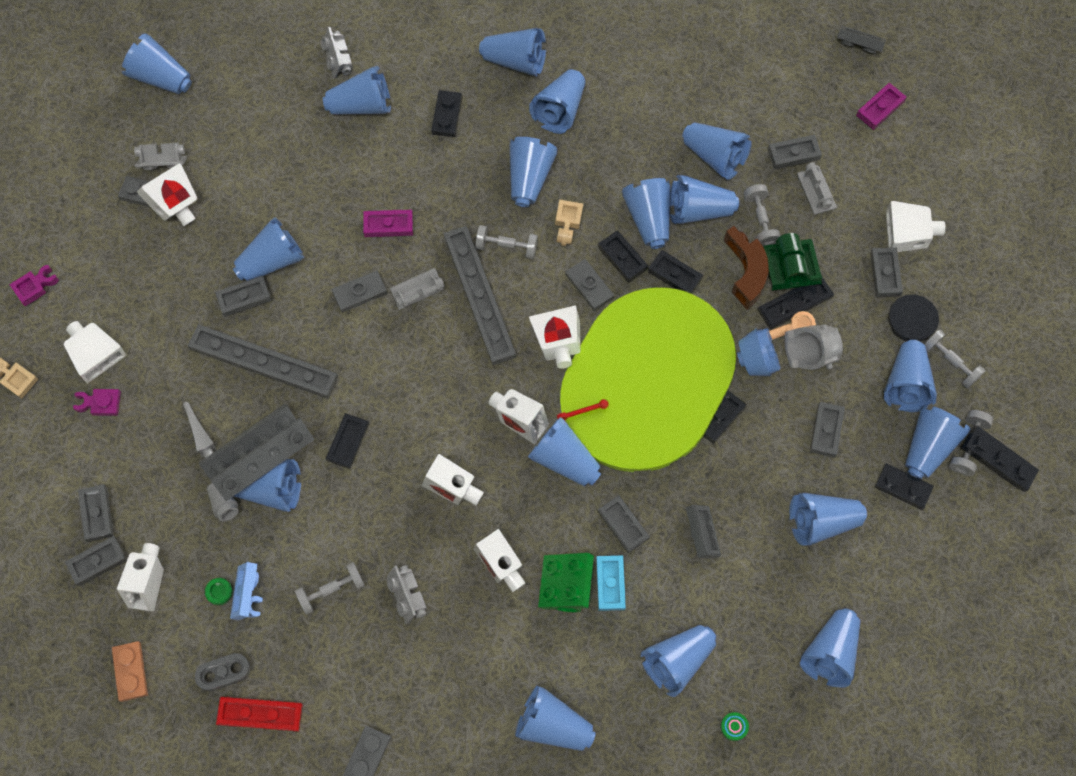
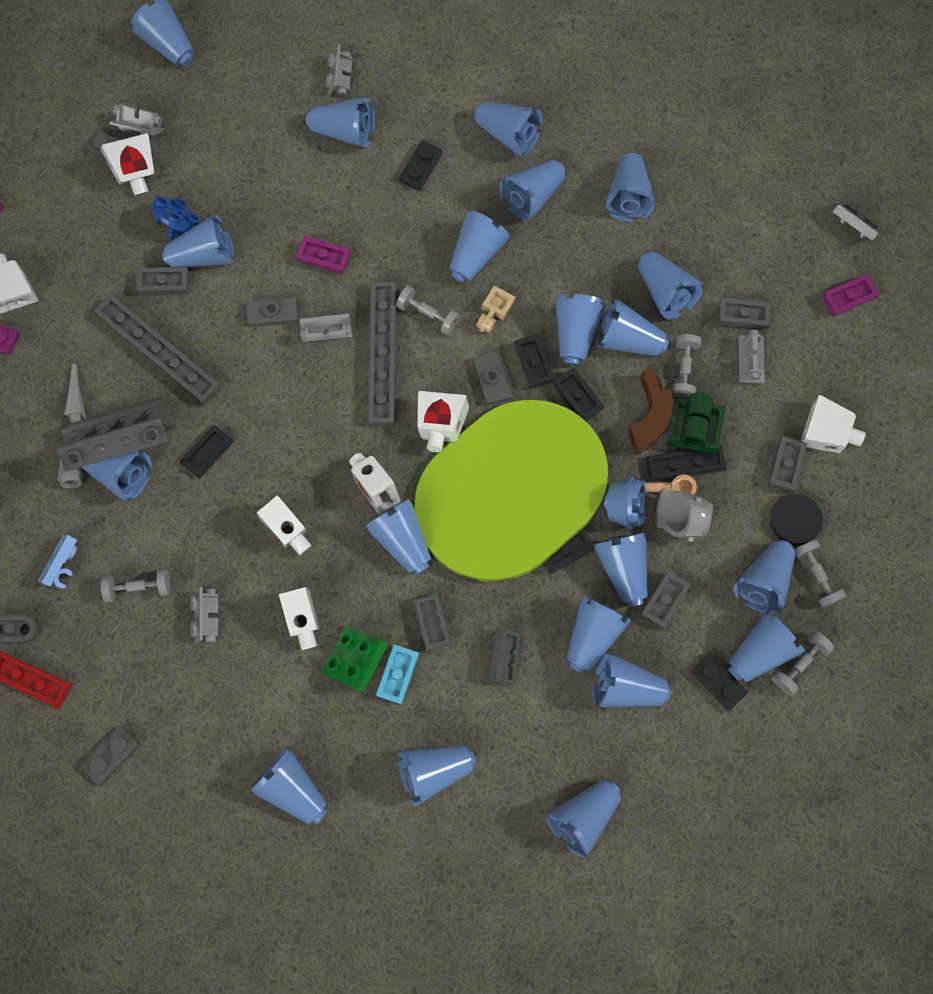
camera: 20 degrees right, 5 degrees up
green tile [205,578,233,606] -> none
red hinge [557,399,609,420] -> none
green tile [720,712,749,741] -> none
black plate [961,426,1039,492] -> none
none -> blue plate [151,196,200,240]
none -> medium blue cone [566,596,631,673]
none -> medium blue cone [594,532,647,607]
none -> medium blue cone [606,153,655,222]

